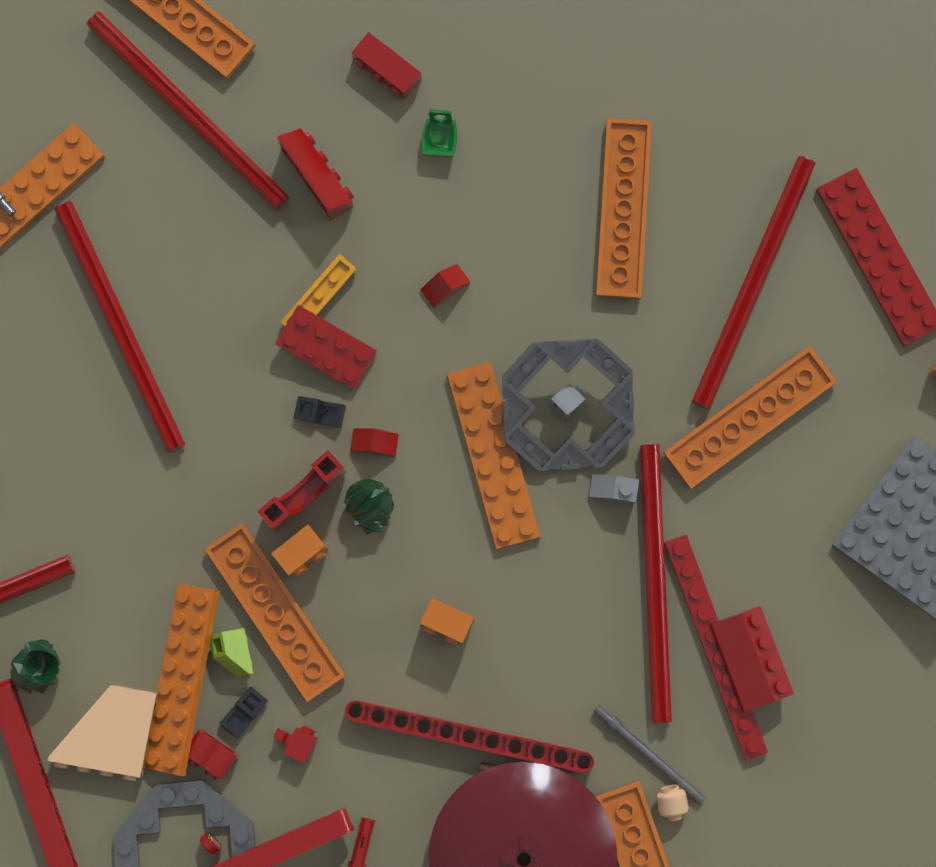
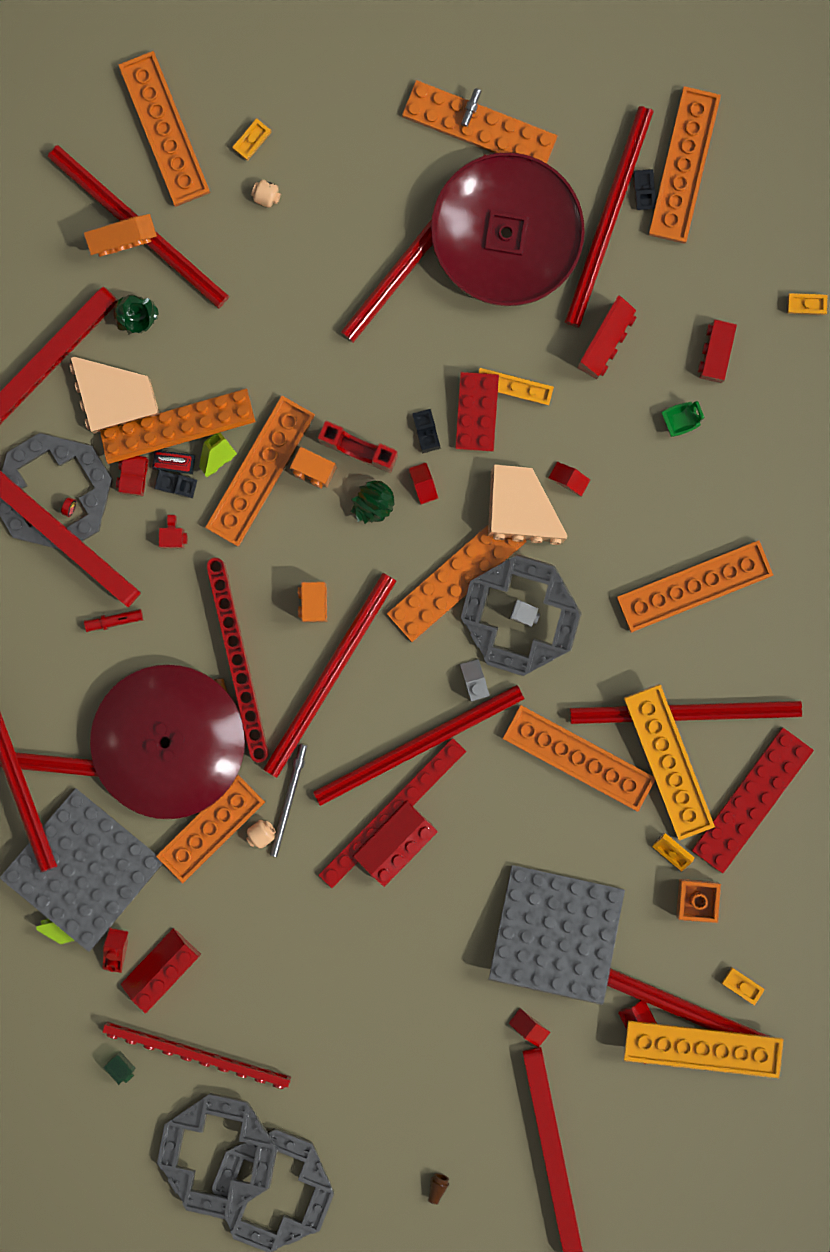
camera: 70 degrees right, 5 degrees up
none -> slope [152,450,196,474]
none -> red axle [263,573,396,778]
none -> dark red dish [431,152,585,306]
none -> light nougat slope [488,465,567,545]
none -> light orange plate [624,684,715,841]
none -> black slope [634,169,656,210]
none -> light orange plate [652,833,695,872]

